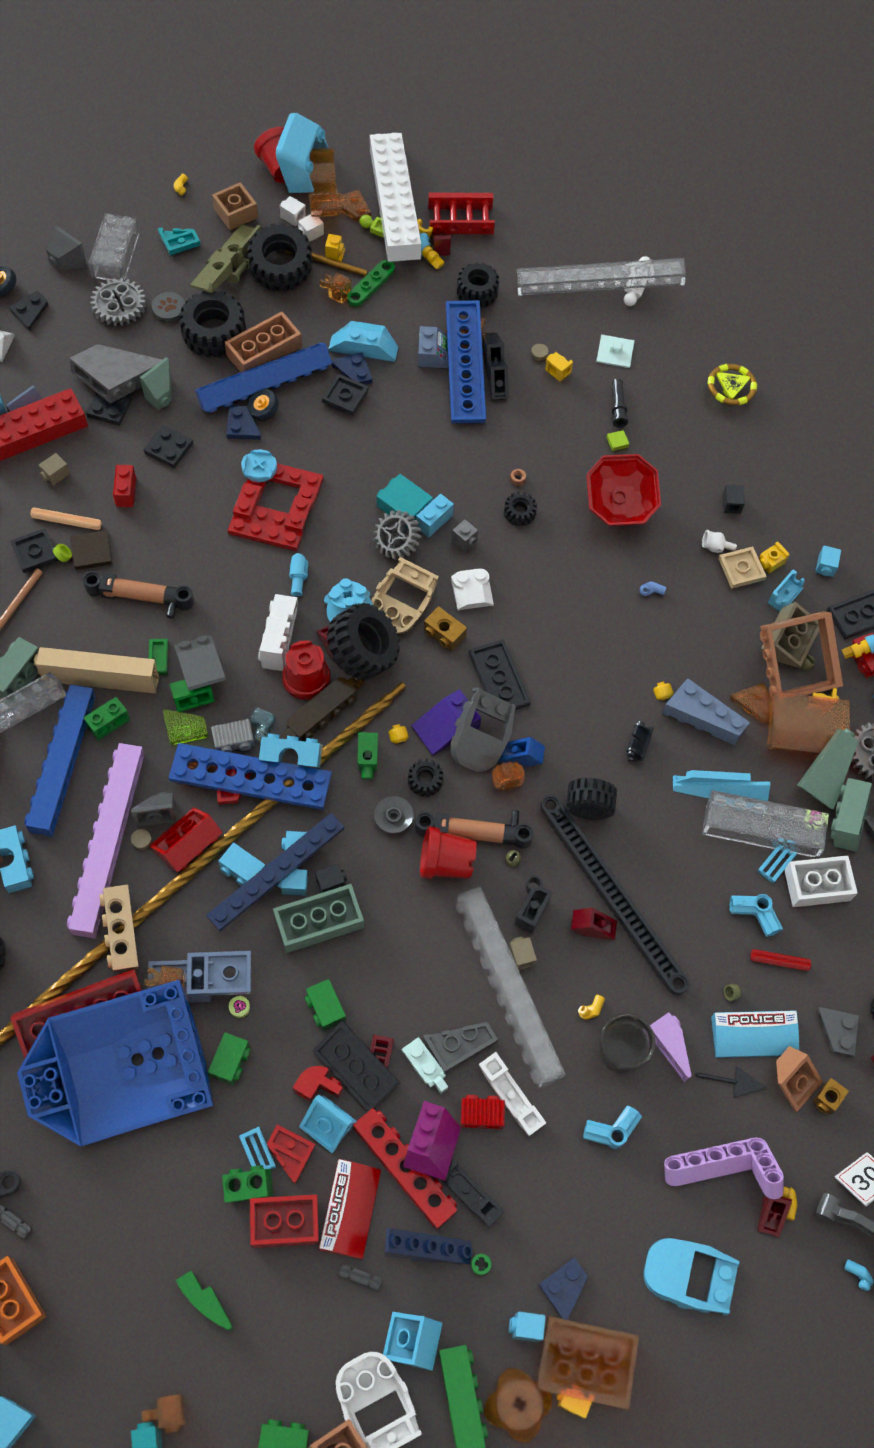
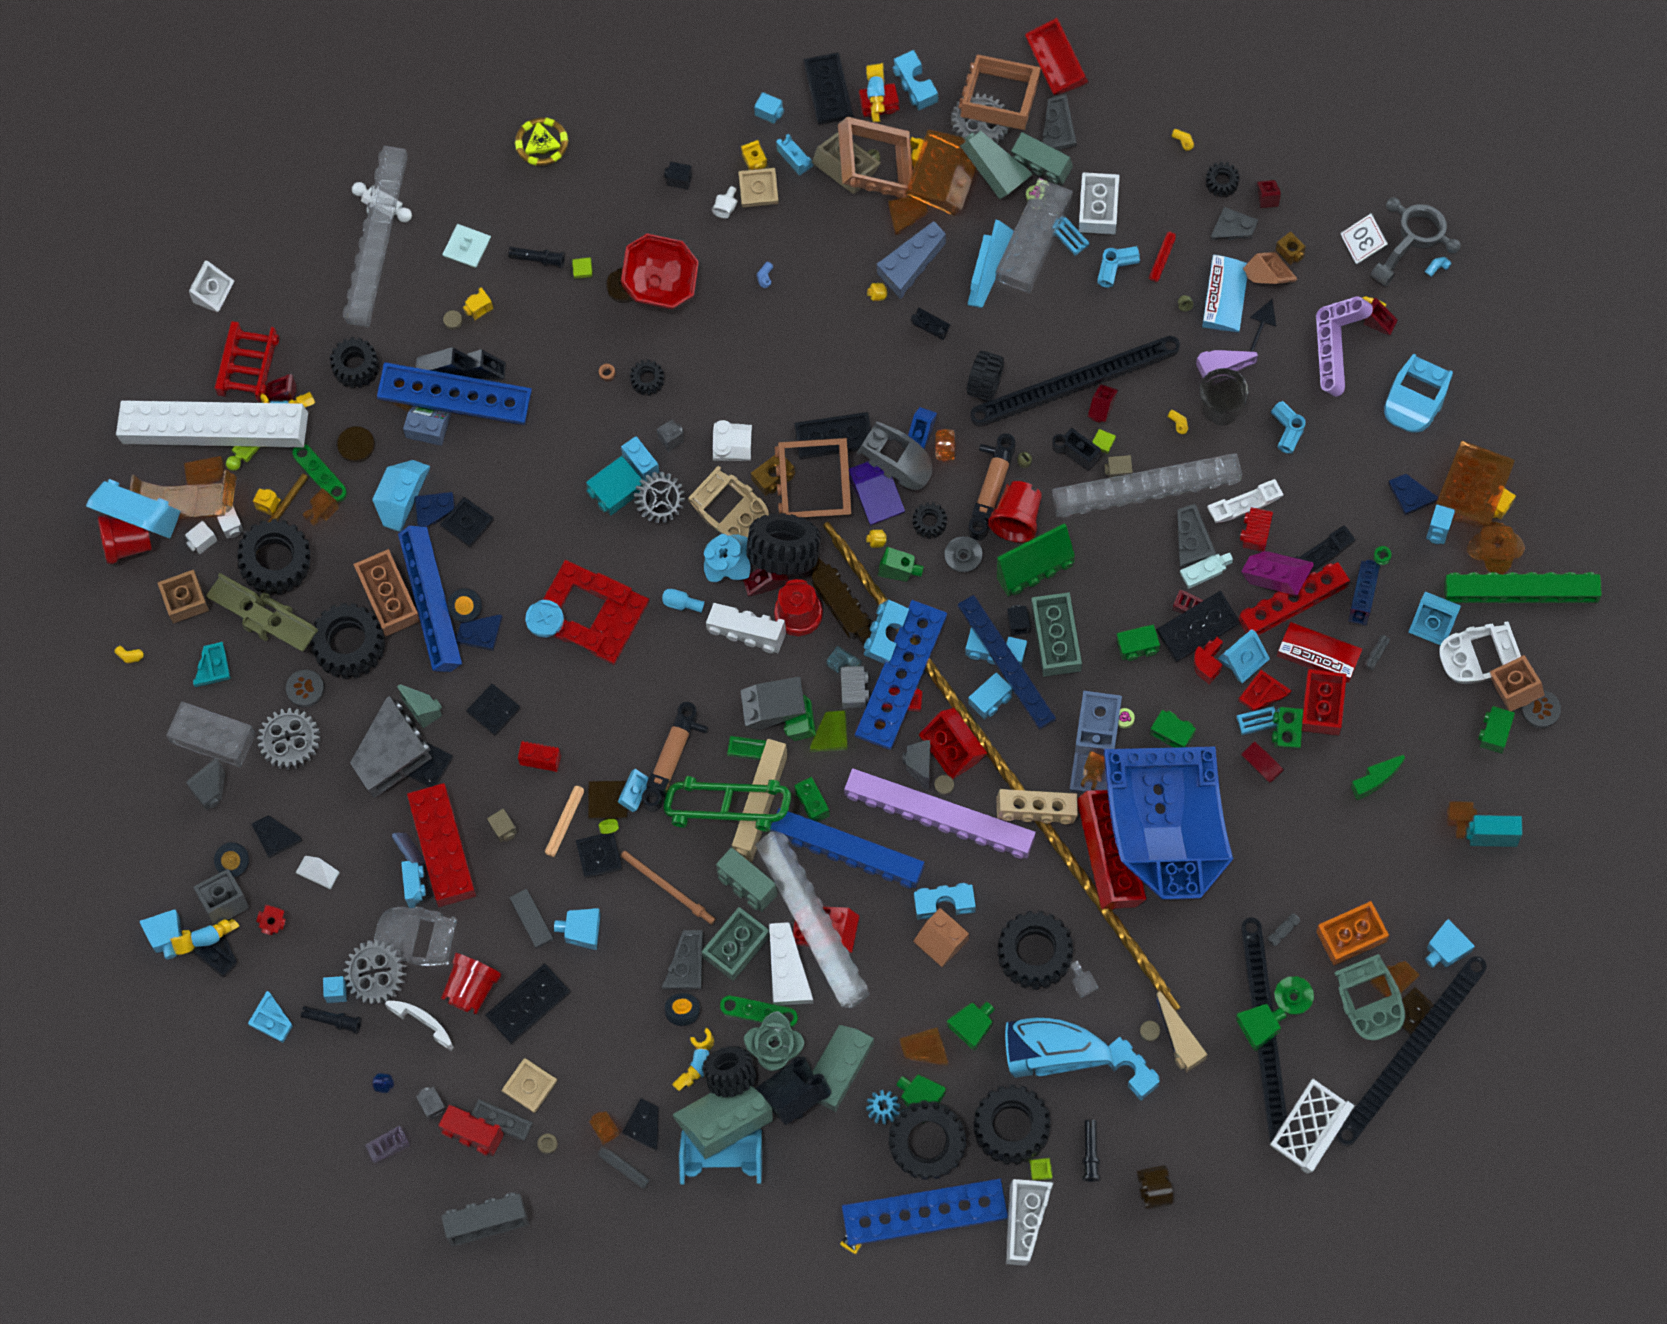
camera: 70 degrees left, 5 degrees up
none -> white slope [189,261,234,312]
none -> dark brown tile [337,426,375,463]
none -> medium azure plate [618,769,649,812]
none -> green bar [663,776,791,832]
none -> nougat window [775,438,851,517]
none -> green slope [997,523,1075,597]
none -> lime tile [1093,429,1116,454]
none -> dark red slope [1241,741,1284,783]

